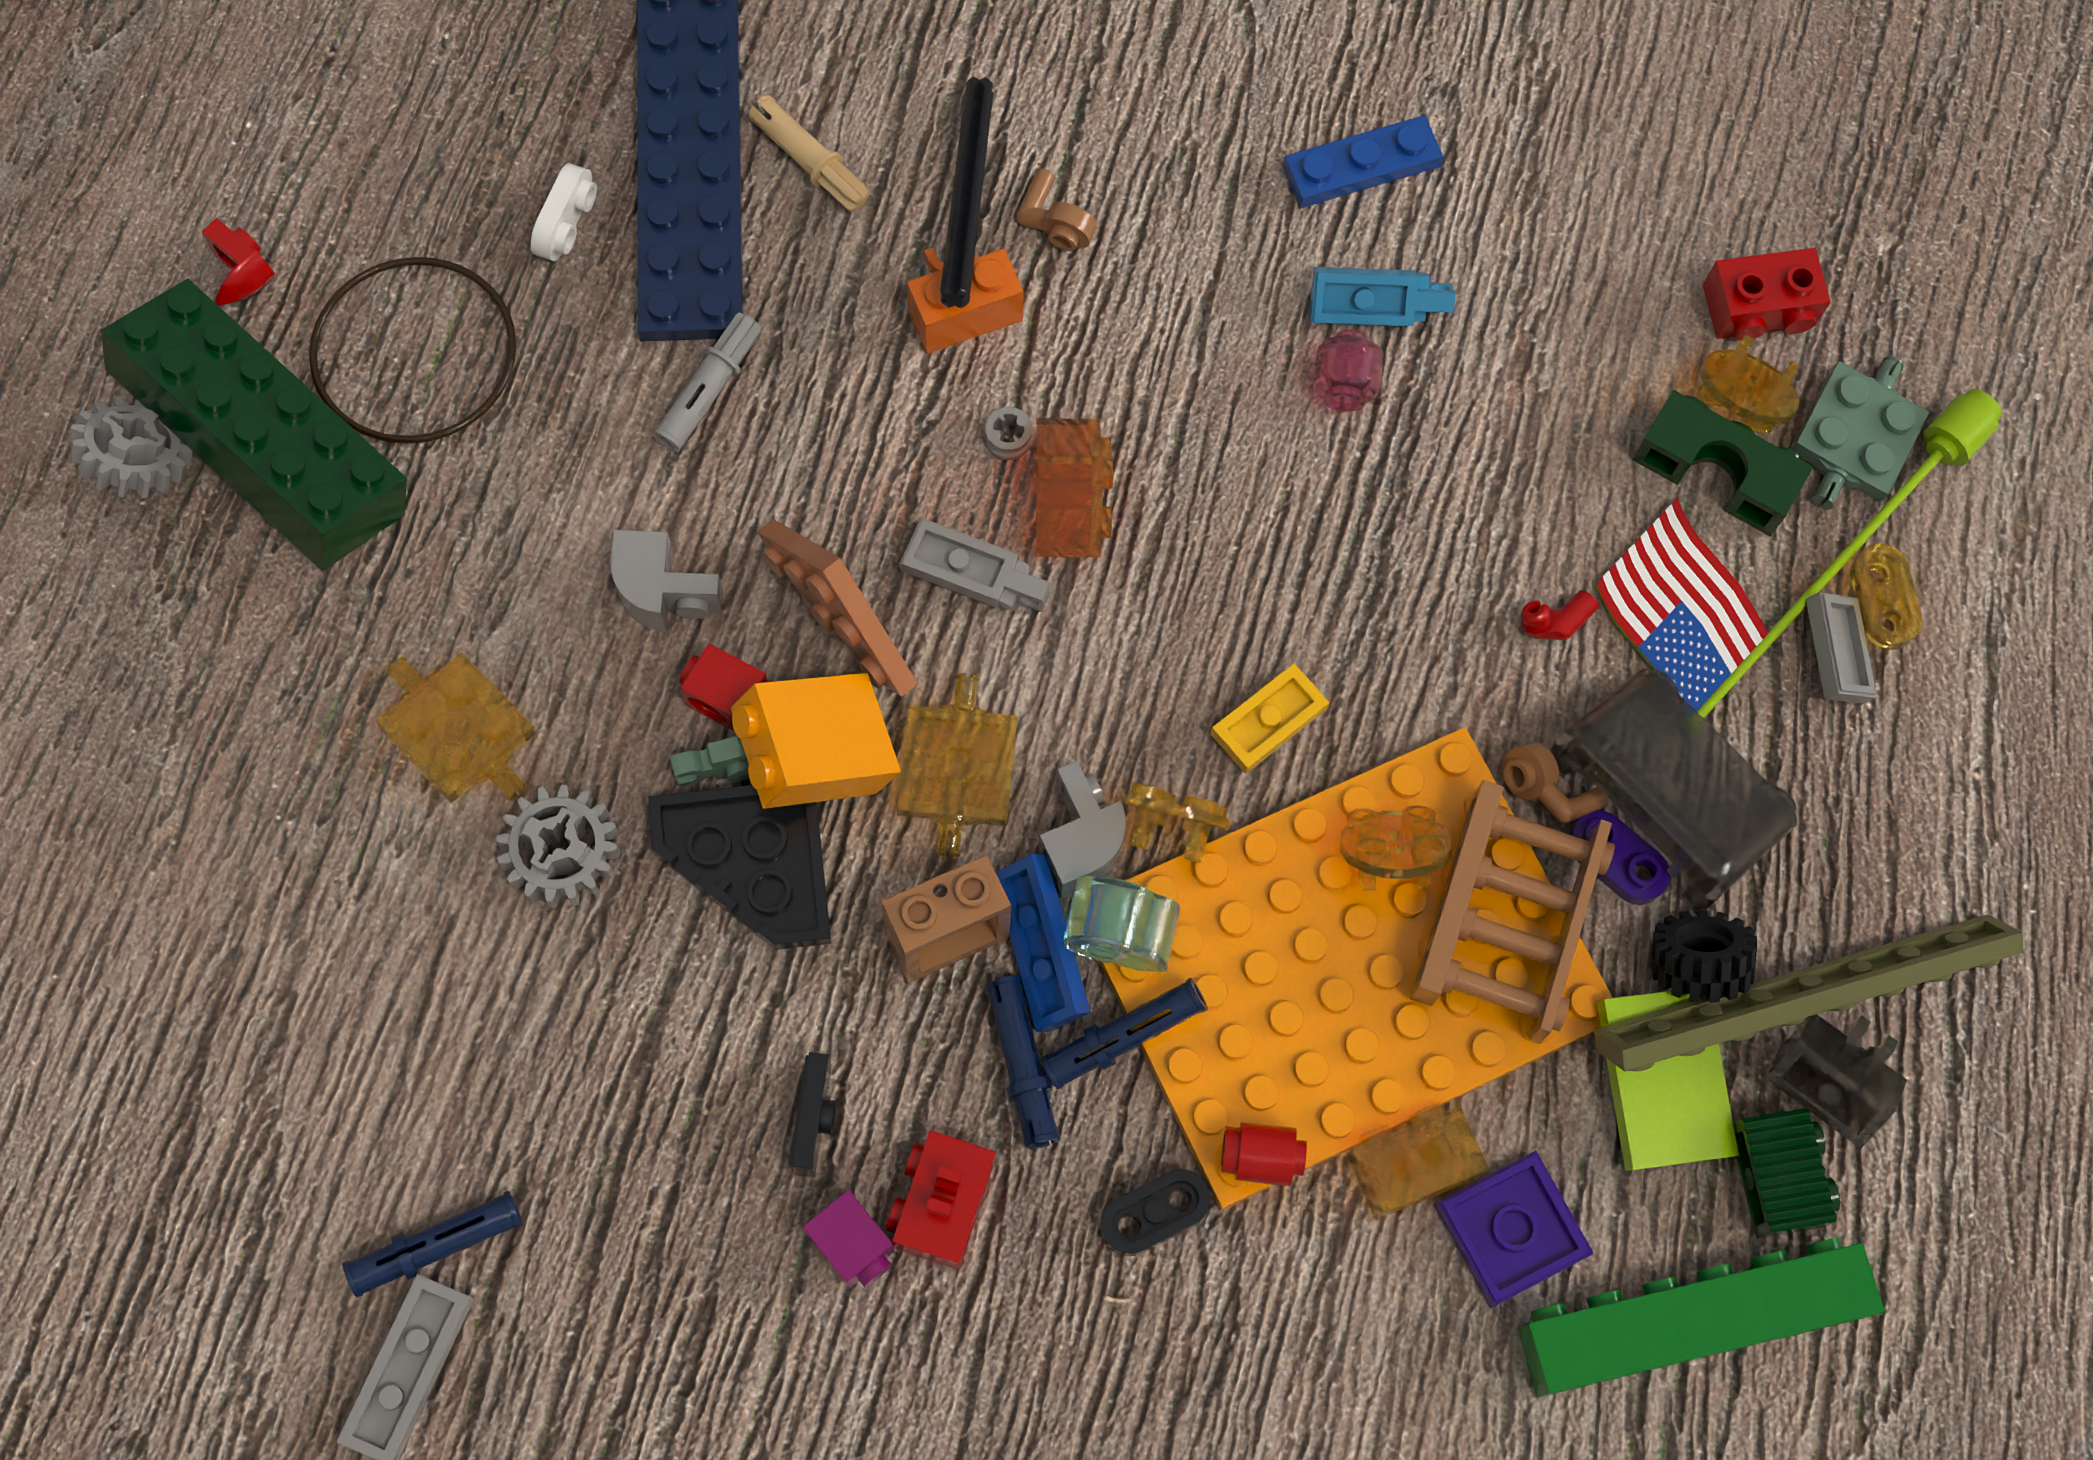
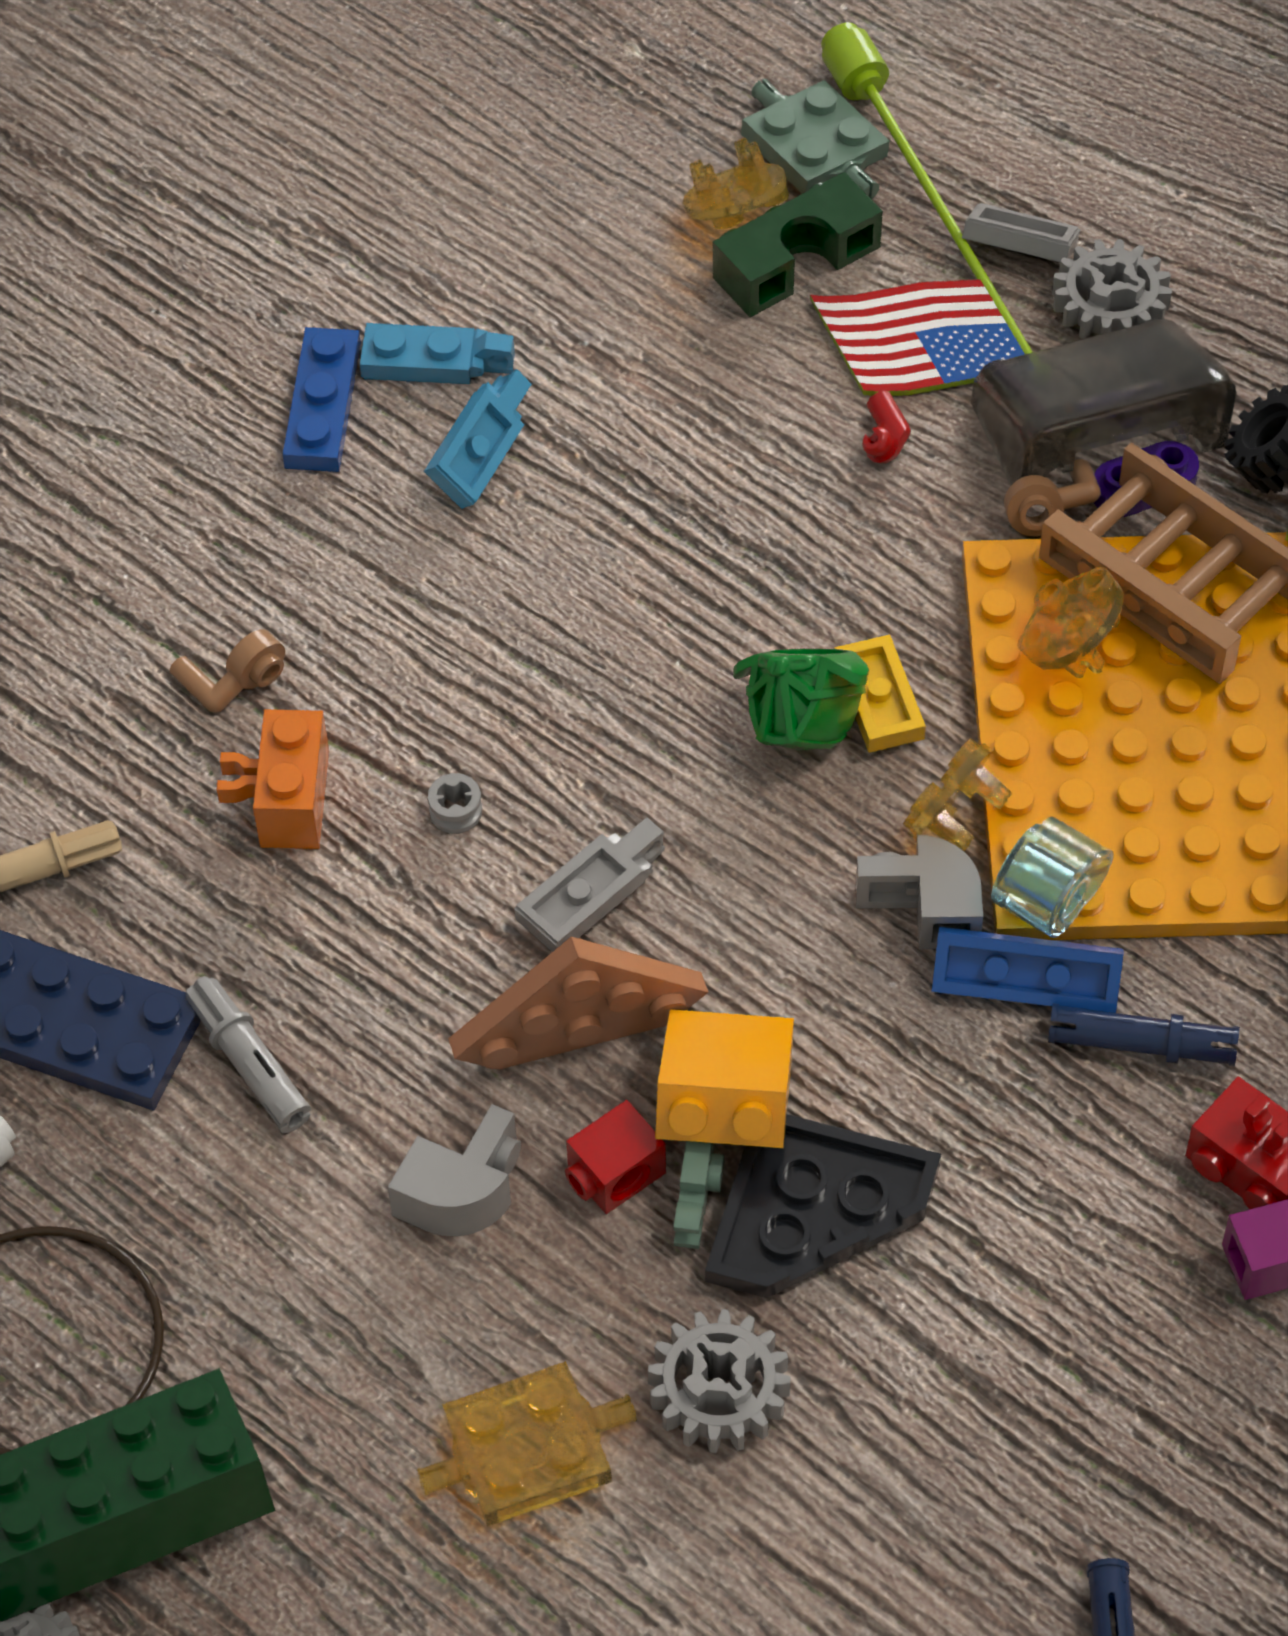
camera: 60 degrees left, 15 degrees down
black plate [789,1052,836,1178] -> none
medium nougat window [881,855,1011,984] -> none
clear yellow plate [897,673,1018,858] -> none
black axle [940,77,993,308] -> none
clear orange brick [1035,418,1113,557] -> none
dark blue pin [1041,978,1208,1089] -> none
clear pink head [1313,330,1384,412] -> none
red brick [1702,247,1831,341] -> none
clear yellow plate [1850,544,1923,650] -> none
none -> dark azure hinge [360,323,515,384]
none -> green piece [733,648,869,750]
none -> light grey gear [1052,239,1172,345]

